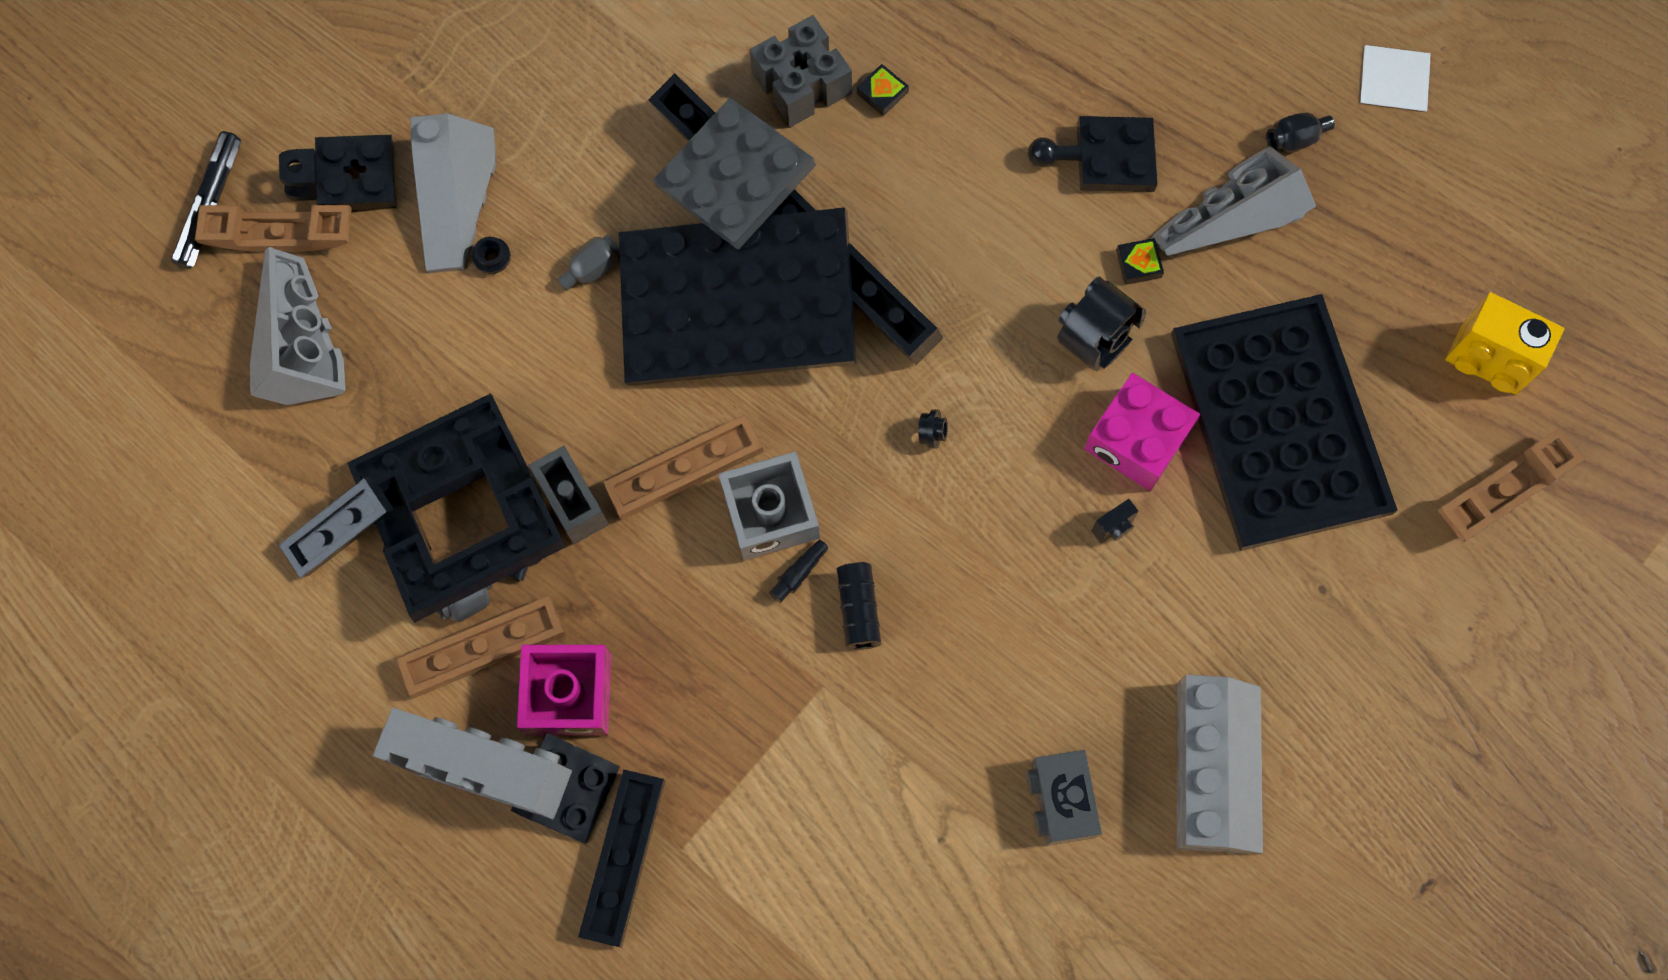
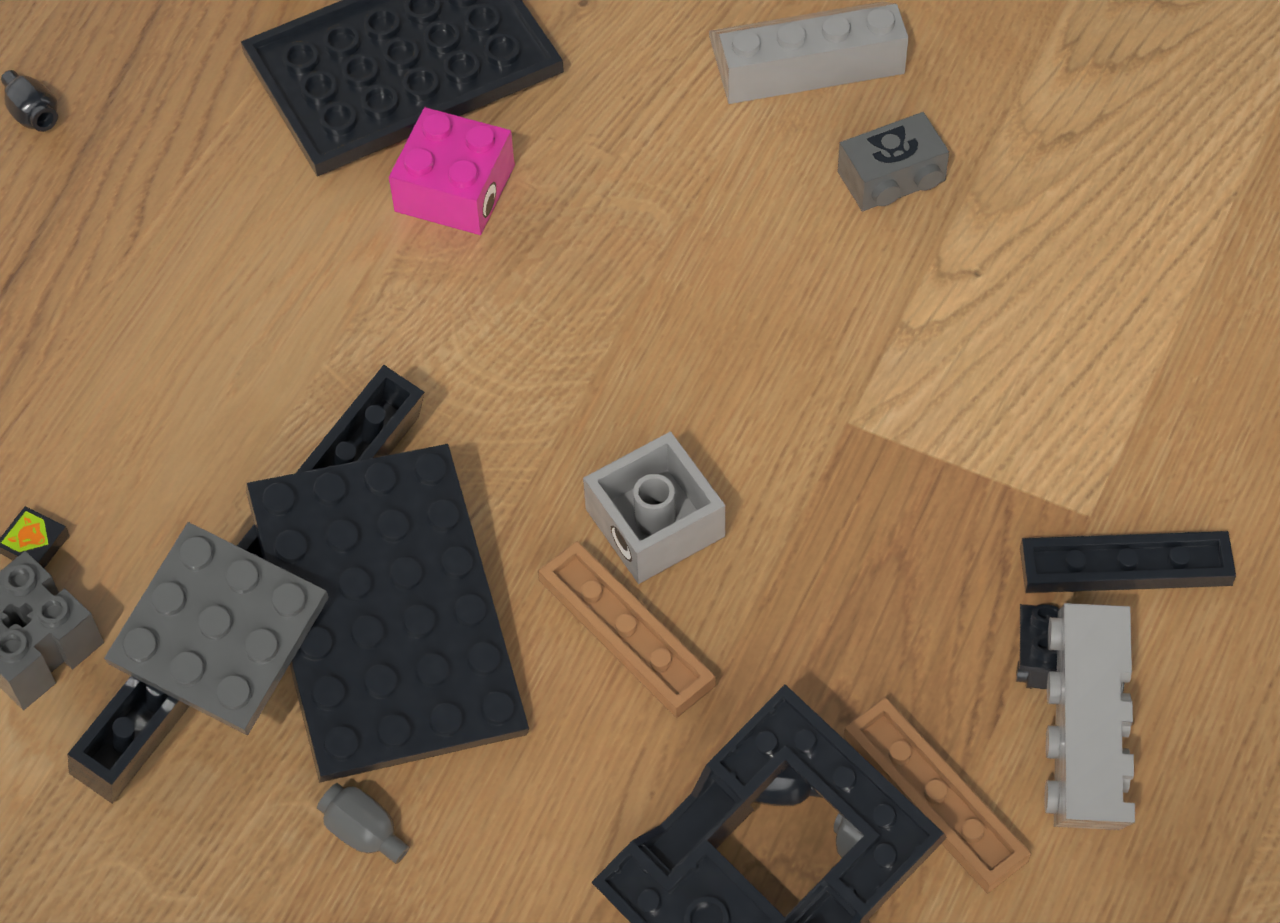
camera: 105 degrees left, 15 degrees down
dark pink brick [517,645,612,736] -> none
dark grey brick [529,446,609,544] -> none
black animal [769,539,828,603] -> none
black axle [837,562,881,650] -> none
black plate [918,409,948,449] -> none
black plate [1028,116,1158,192] -> none
black brick [1057,276,1146,371] -> none
black plate [1091,499,1139,543] -> none
tile [1116,238,1164,285] -> none
light grey wedge [1151,146,1316,256] -> none

